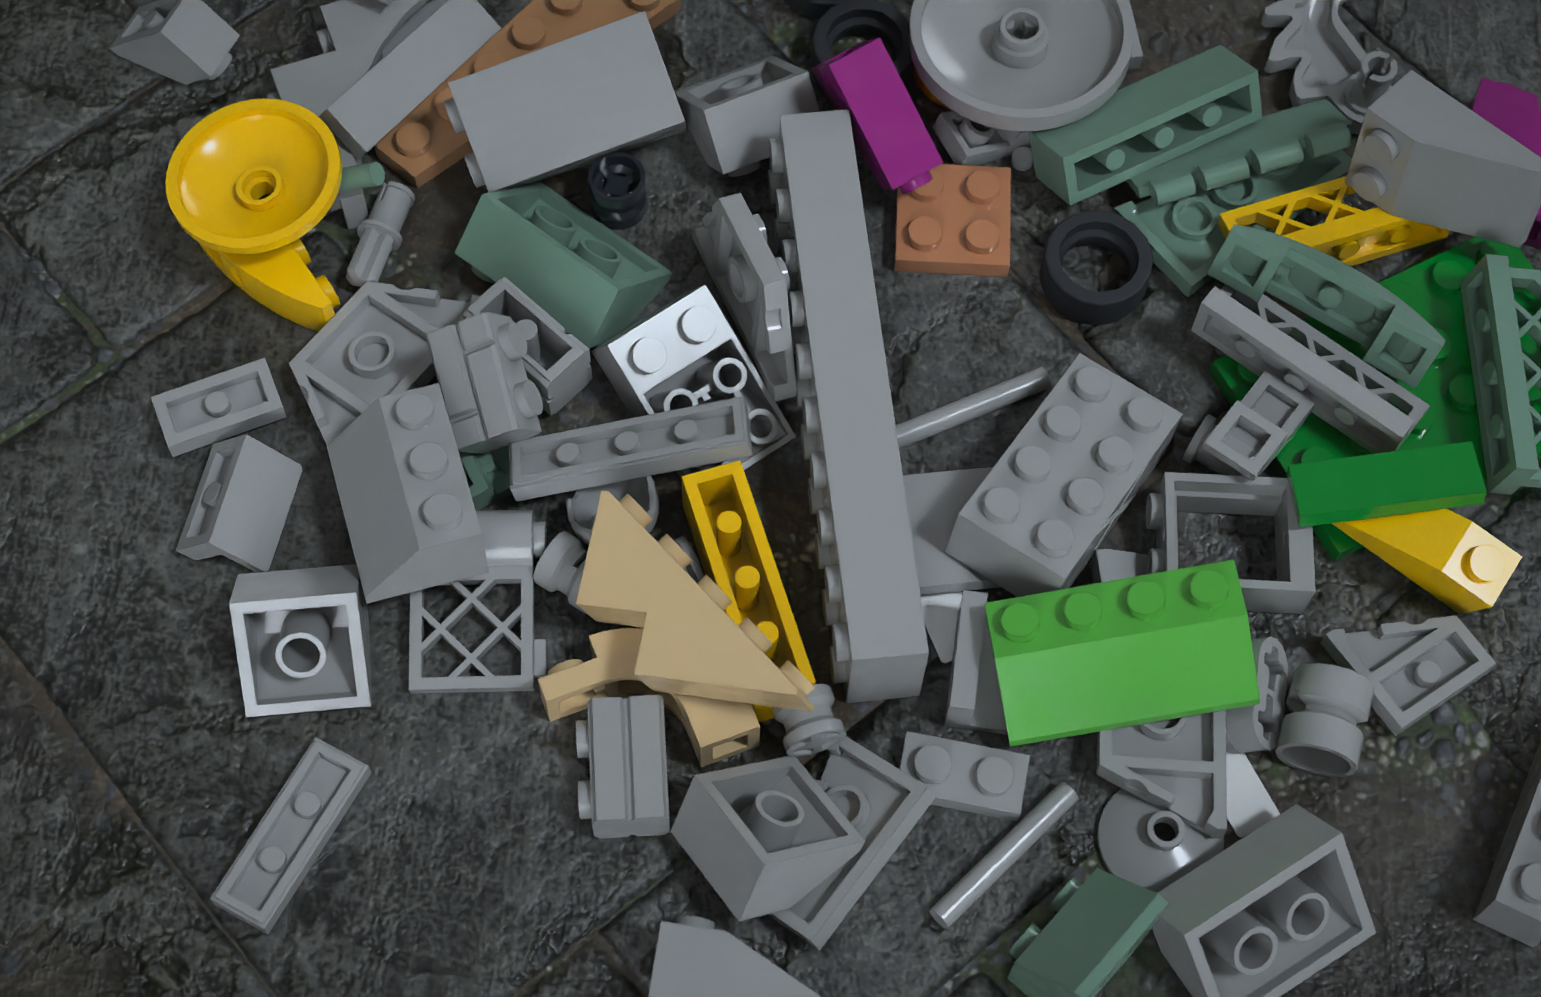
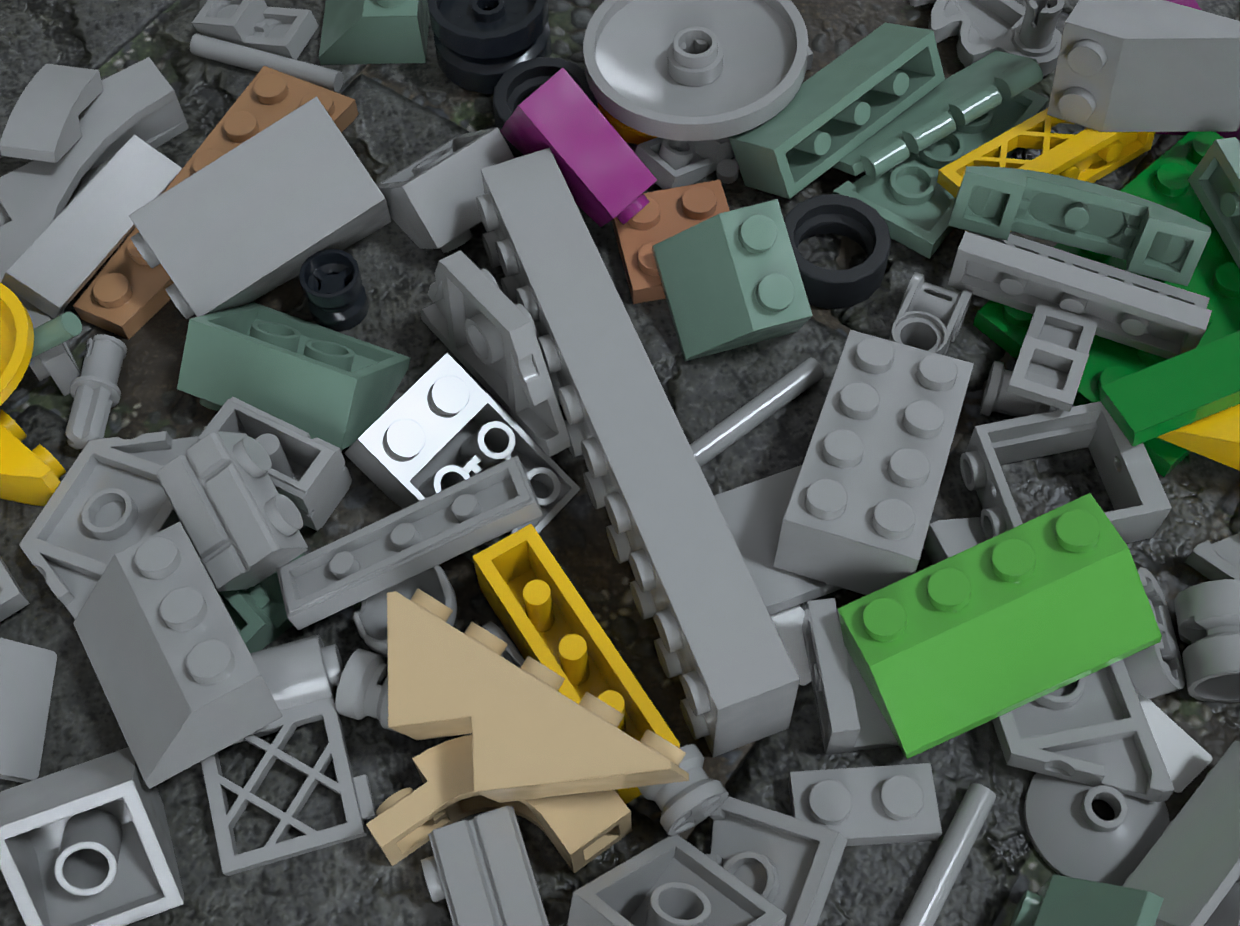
camera: 10 degrees left, 5 degrees down
none -> sand green slope [652,199,813,362]
none -> light grey piece [889,272,973,355]

